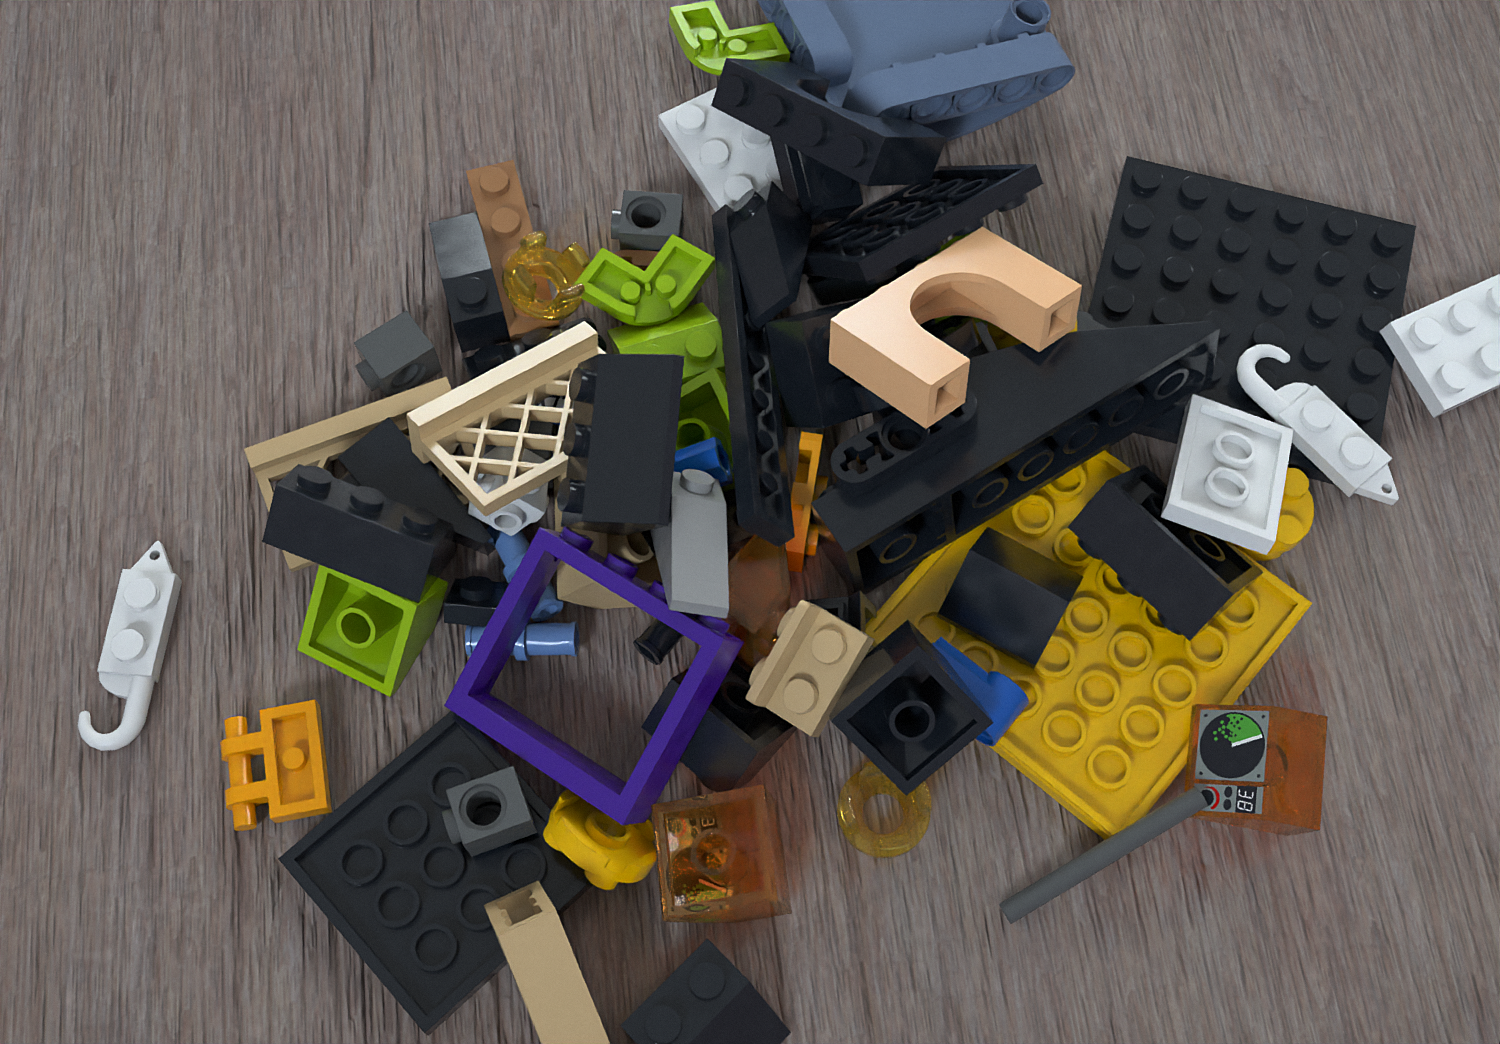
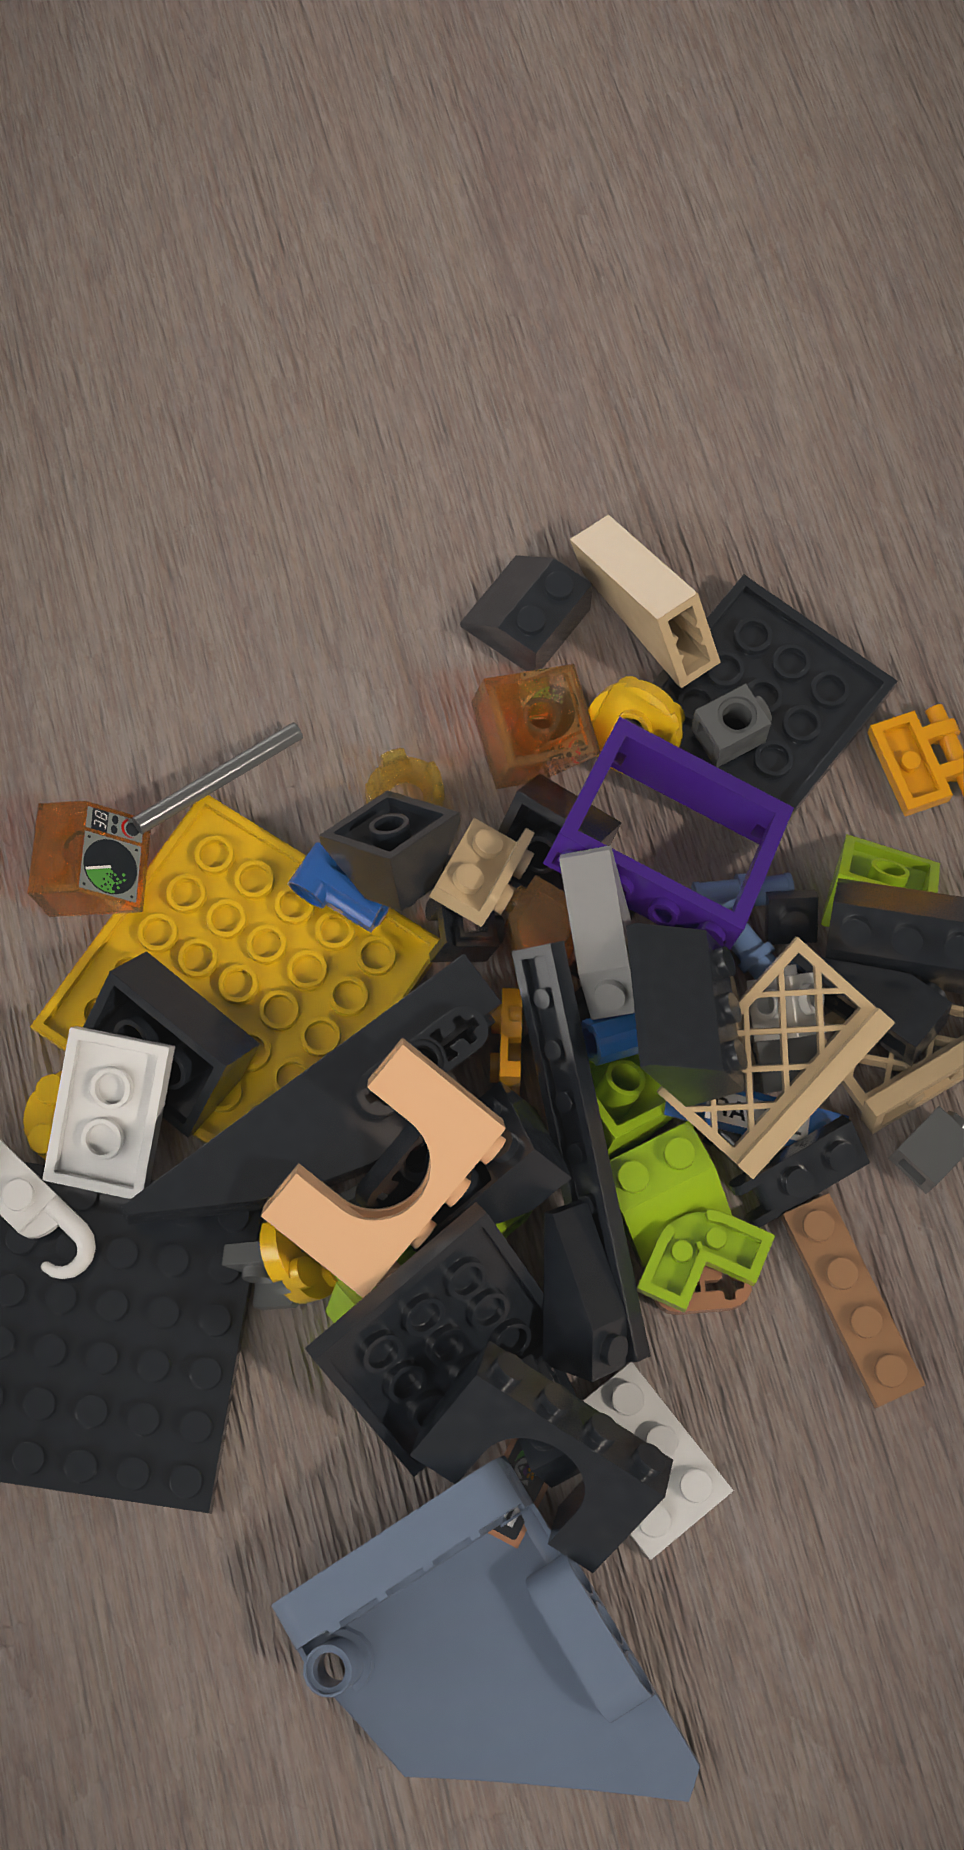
camera: 175 degrees right, 5 degrees up
black slope [429,212,511,353] -> none
clear yellow piece [502,230,590,321] -> none
dark grey brick [611,190,685,251] -> none
lime plate [669,0,790,76] -> none
black slope [937,527,1083,669] -> none

